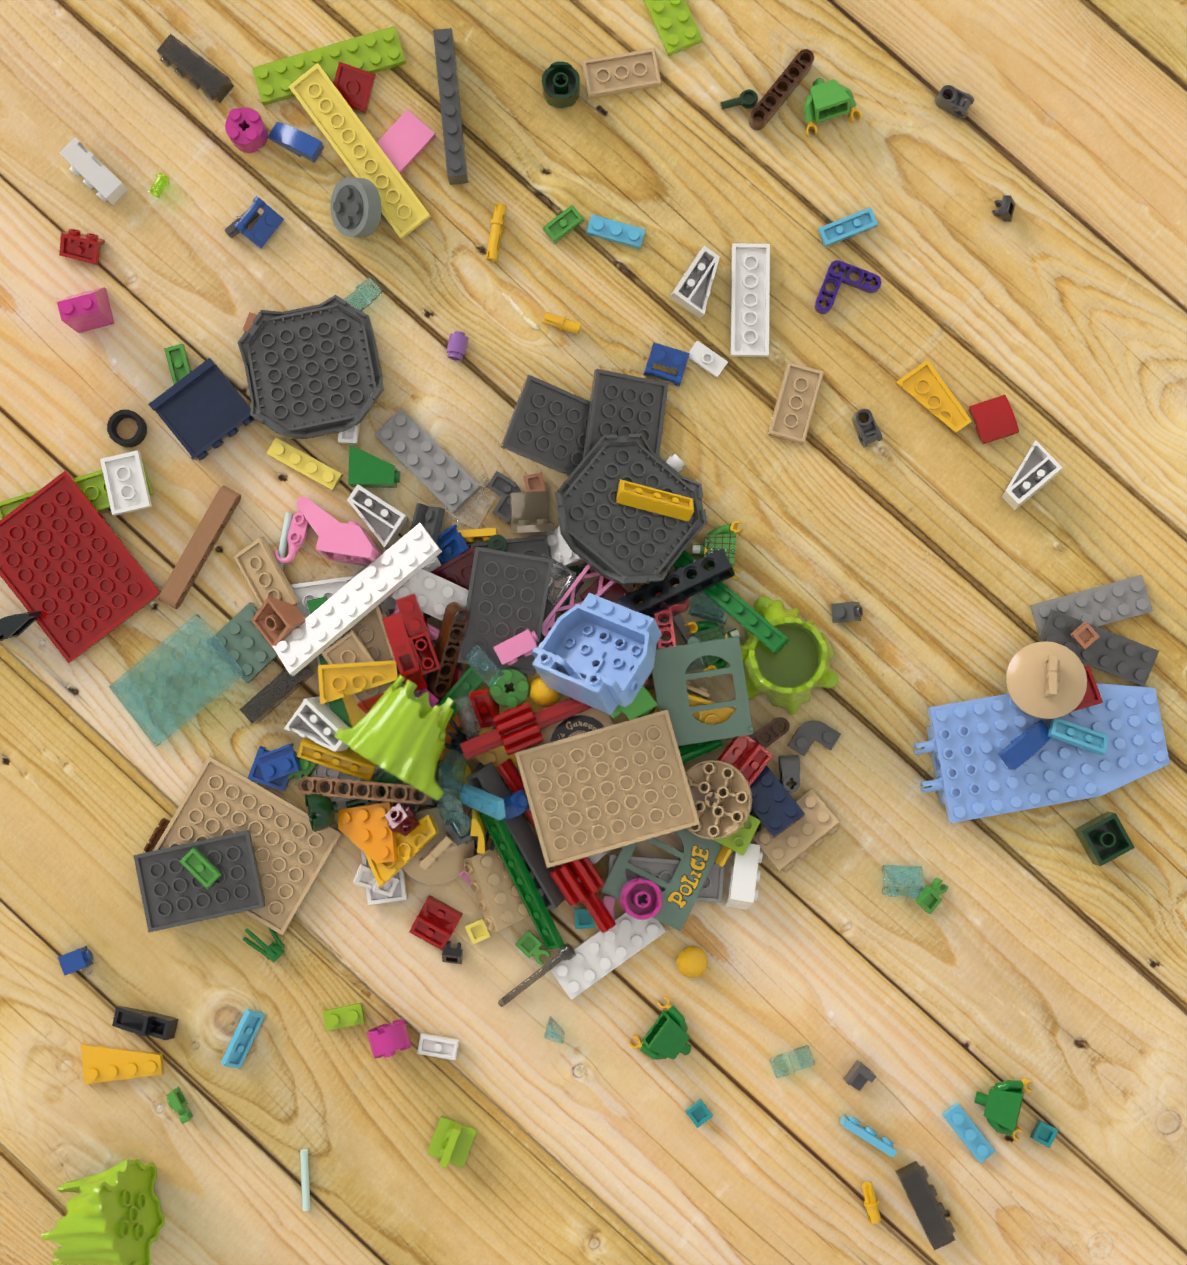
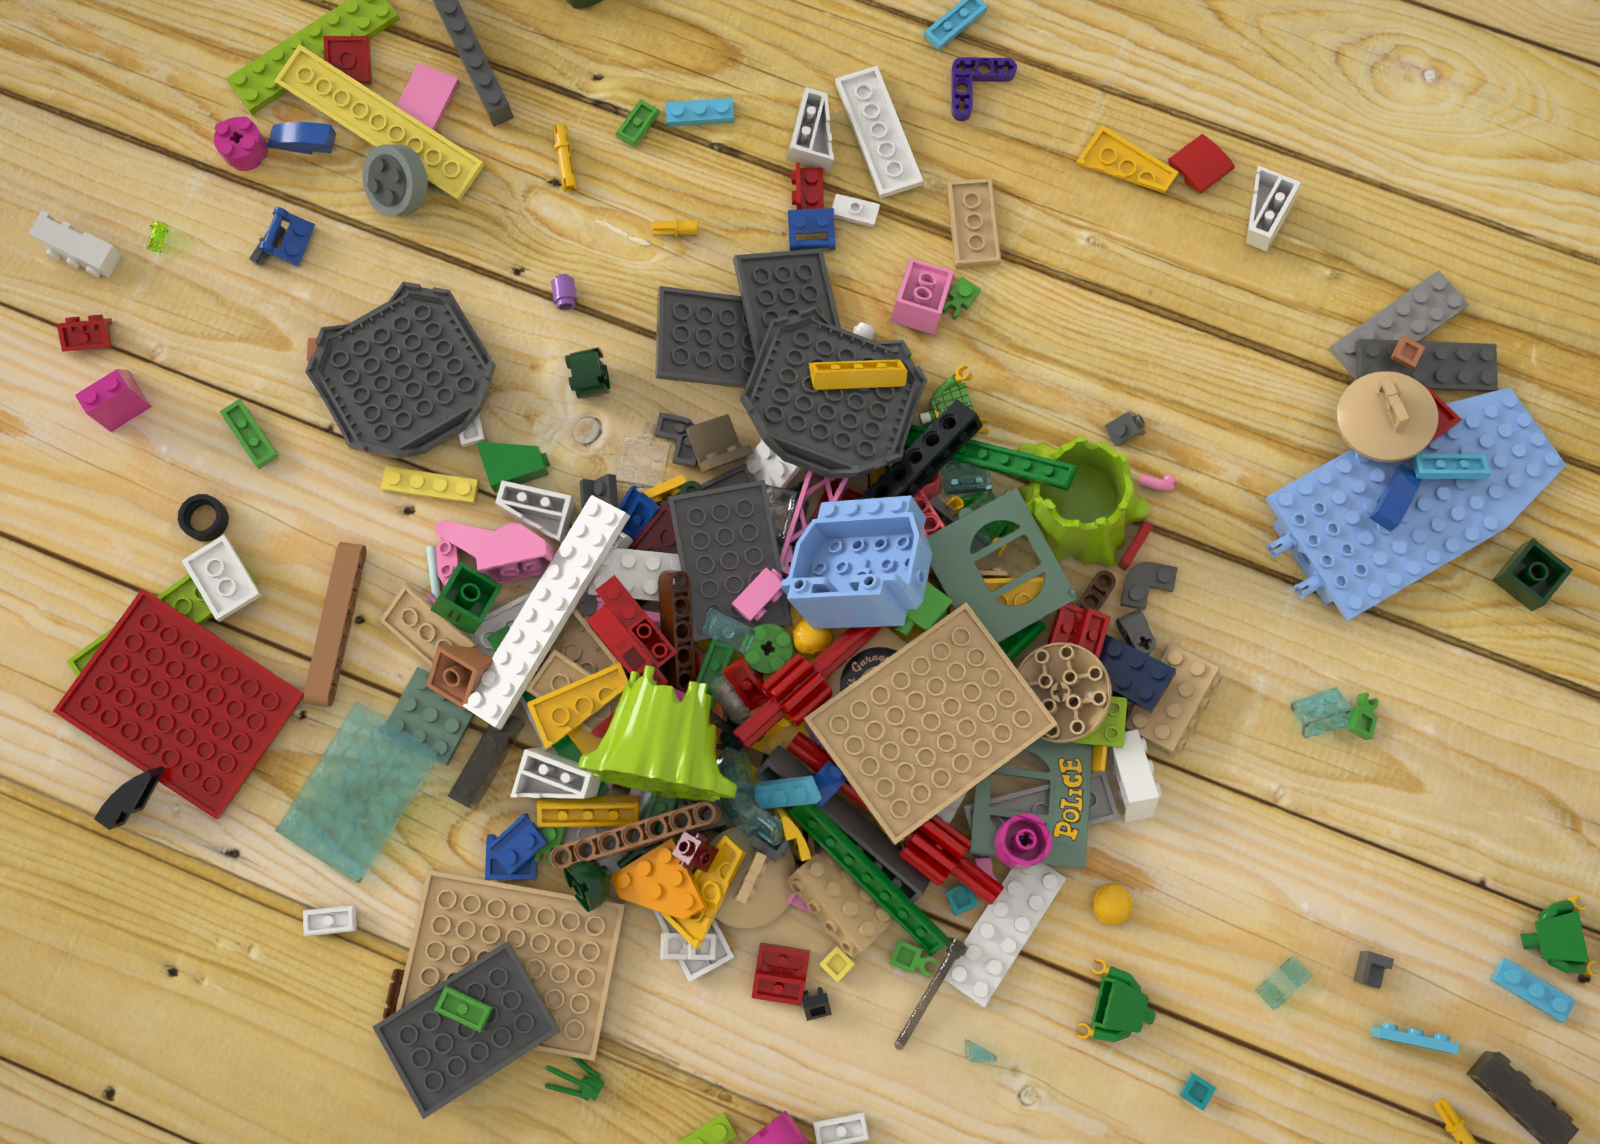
camera: 20 degrees left, 10 degrees down
dark blue panel [148,358,254,461] -> none
clear smoke brick [157,34,234,103] -> none
clear light blue slope [343,277,383,311] -> none
light grey plate [375,408,481,514] -> none
nougat plate [523,472,546,492] -> none
dark grey piece [852,408,882,448] -> none
none -> white plate [303,905,357,936]
none -> green brick [430,561,503,635]
none -> dark green brick [565,347,610,399]
none -> red bracket [791,162,824,210]
none -> bright pink slope [890,258,954,335]
none -> bright green plate [942,277,981,320]
none -> red tile [1118,521,1154,571]
none -> bright pink arm [1139,474,1176,491]

